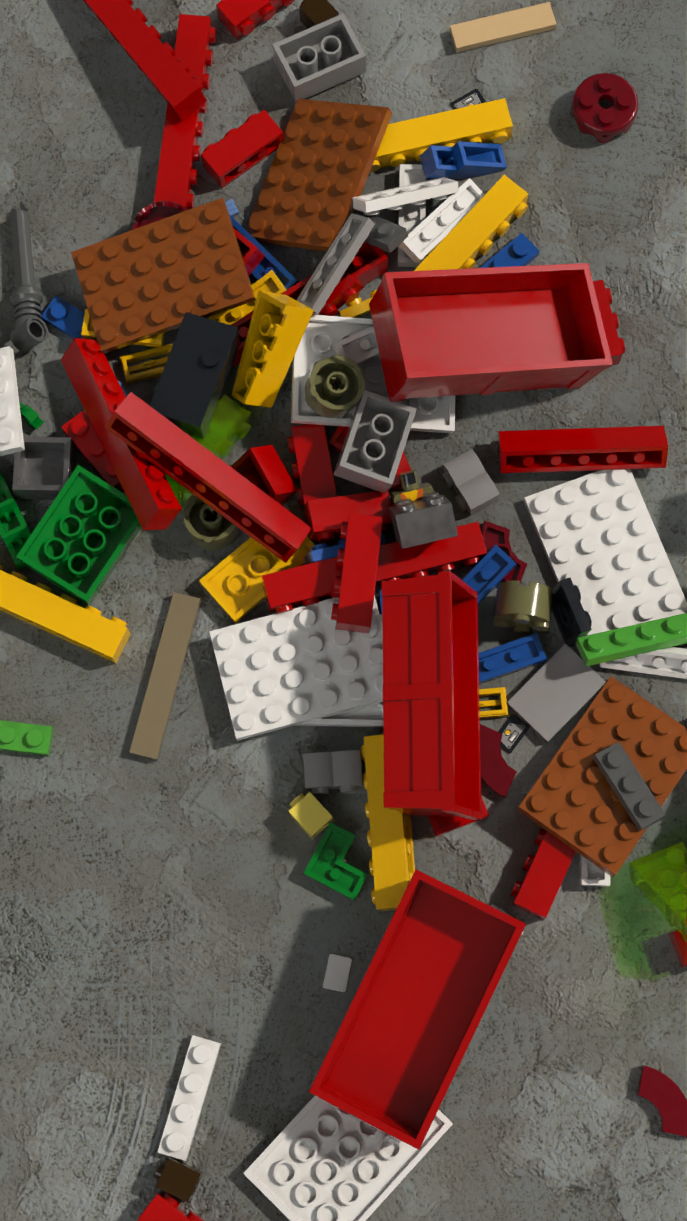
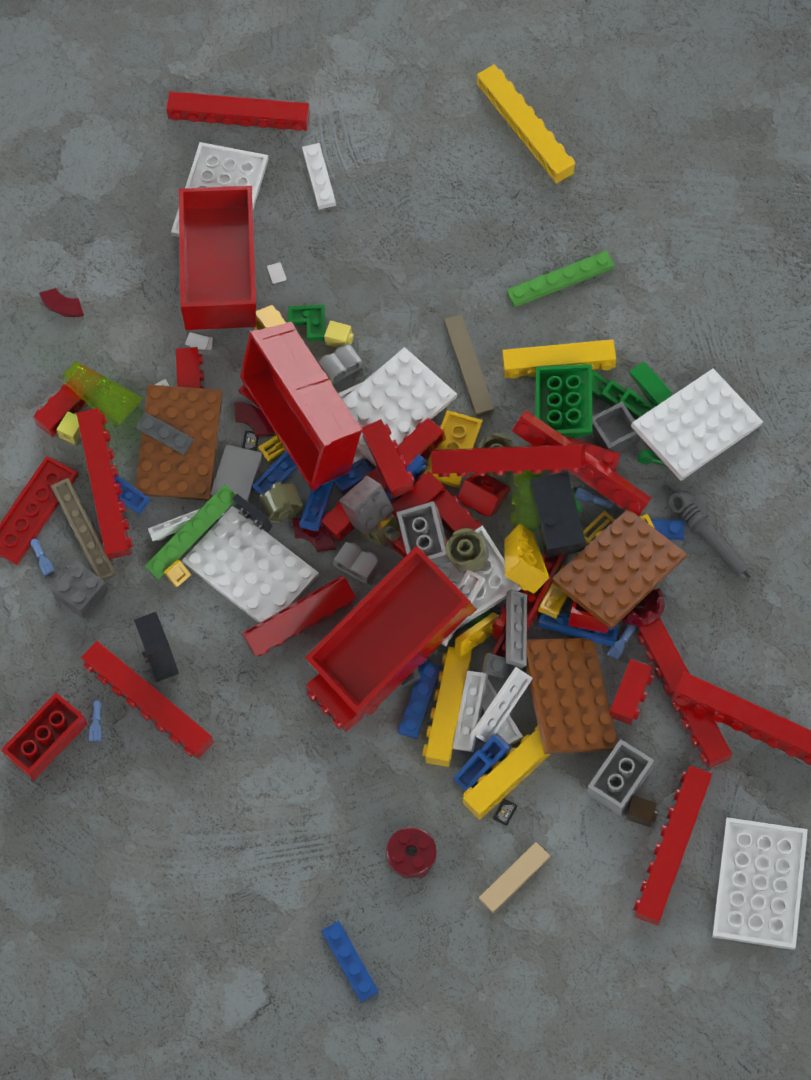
camera: 150 degrees right, 10 degrees down
dark brown brick [154,1157,203,1202] -> none

